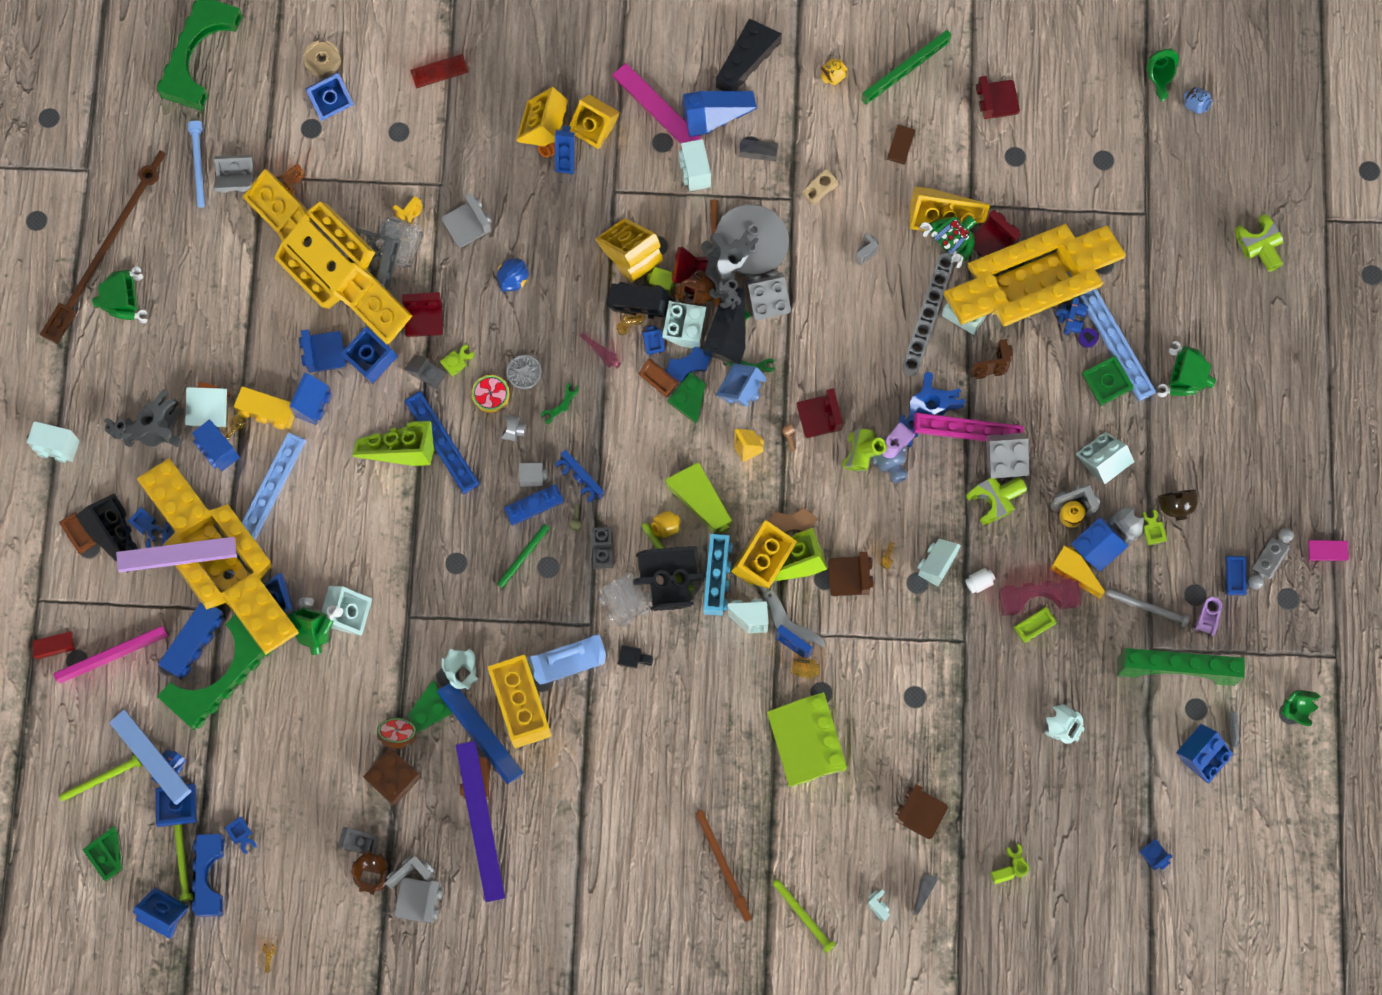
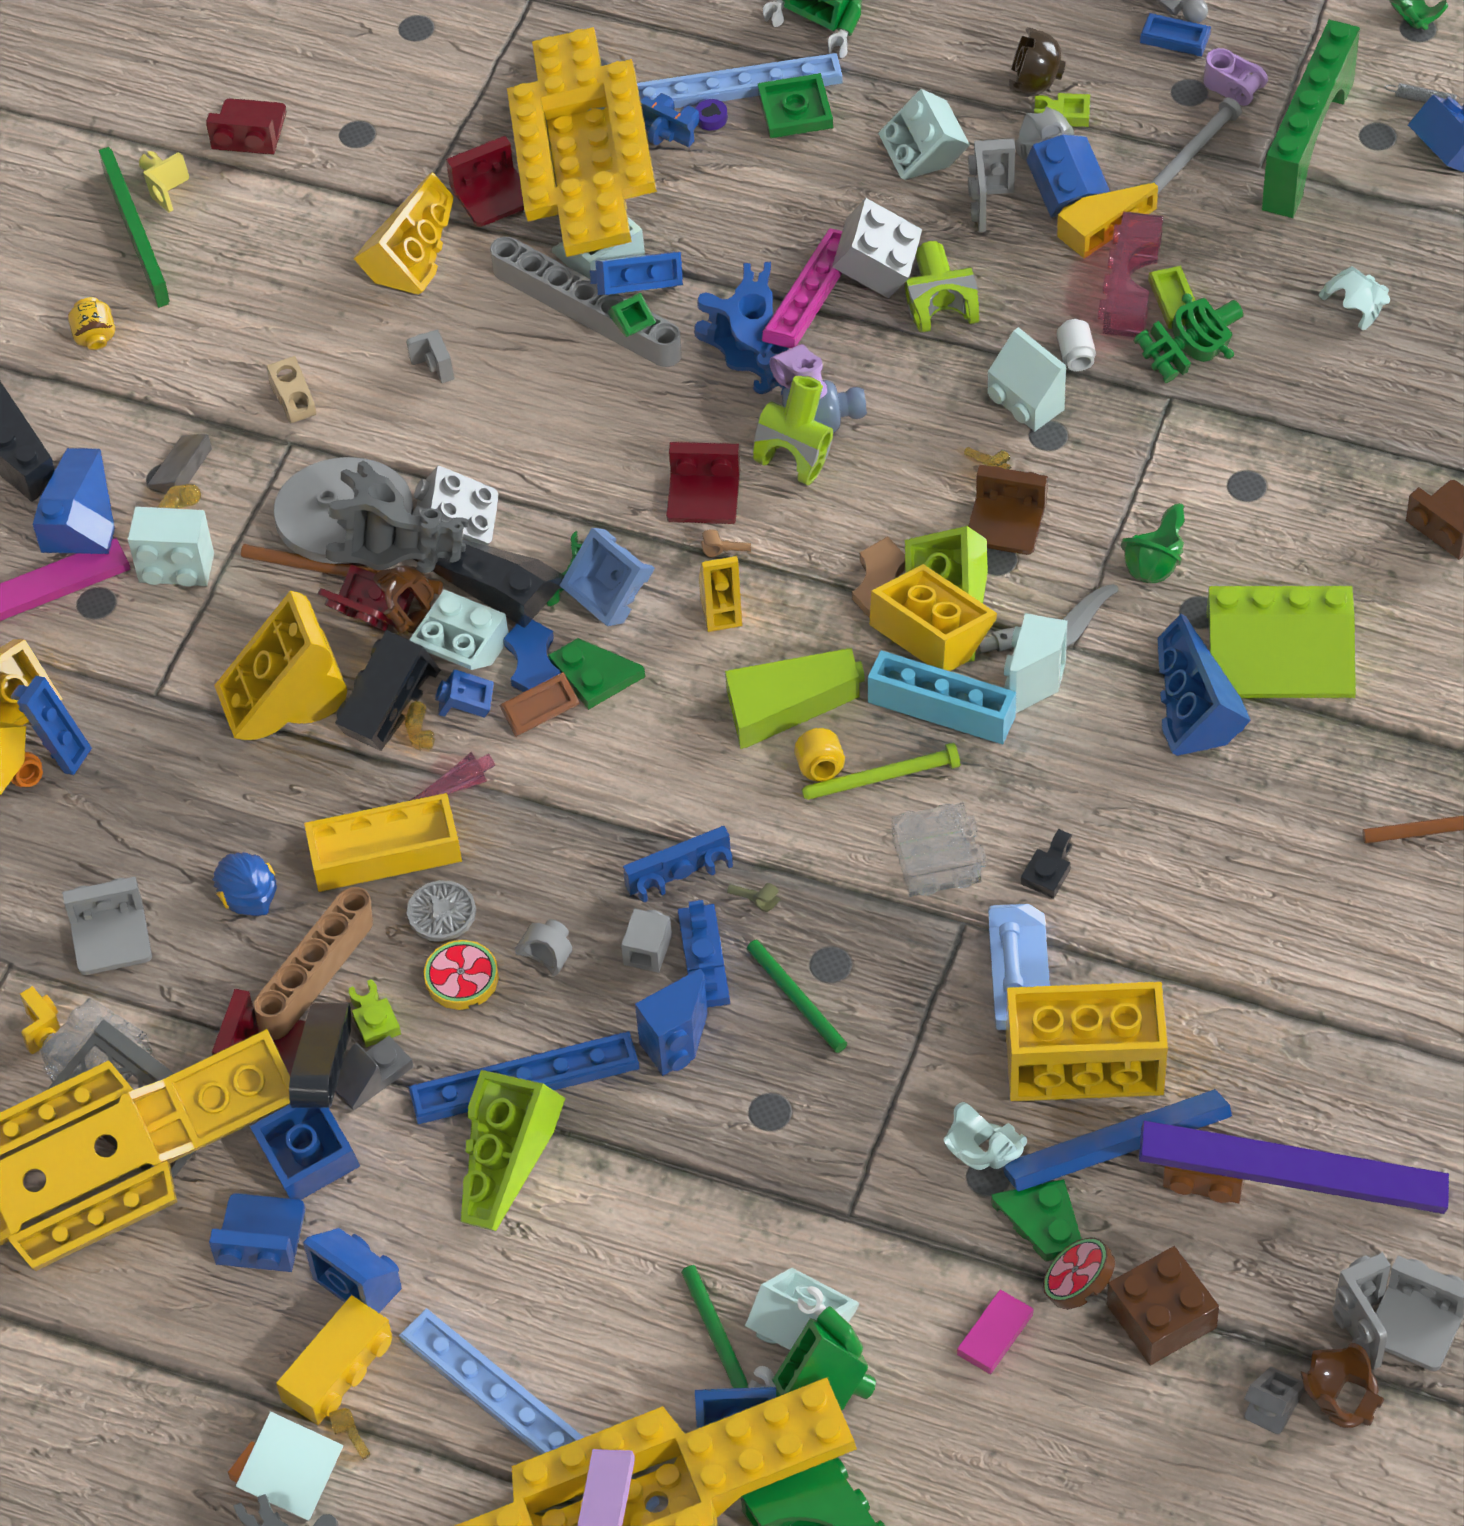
camera: 70 degrees left, 20 degrees down
blue brick [192,419,240,471] -> none
green piece [541,383,579,424] -> none
flat silver slope [592,527,613,569] -> none
black piece [633,546,705,611] -> none
lime brick [646,267,675,295] -> none
blue tile [776,625,813,660] -> none
clear yellow brick [791,657,820,679] -> none
reddish brown tile [887,125,915,165] -> none
torso [918,215,977,268] -> none
reddish brown bracket [970,339,1013,379] -> none
yellow head [1059,501,1086,528] -> none
none -> light yellow bracket [139,151,189,213]
none -> clear yellow arm [157,484,201,509]
none -> medium nougat beam [254,887,373,1040]
none -> black beam [289,1003,352,1108]
none -> yellow slope [304,793,462,892]
none -> blue plate [589,252,683,295]
none -> green slope [607,293,656,338]
none -> blue slope [635,969,708,1076]
none -> green bar [681,1265,749,1388]
none -> dark pink tile [957,1289,1034,1375]
none -> green piece [1120,503,1185,583]
none -> green torso [1133,293,1244,383]
none -> blue wedge [1157,614,1251,756]

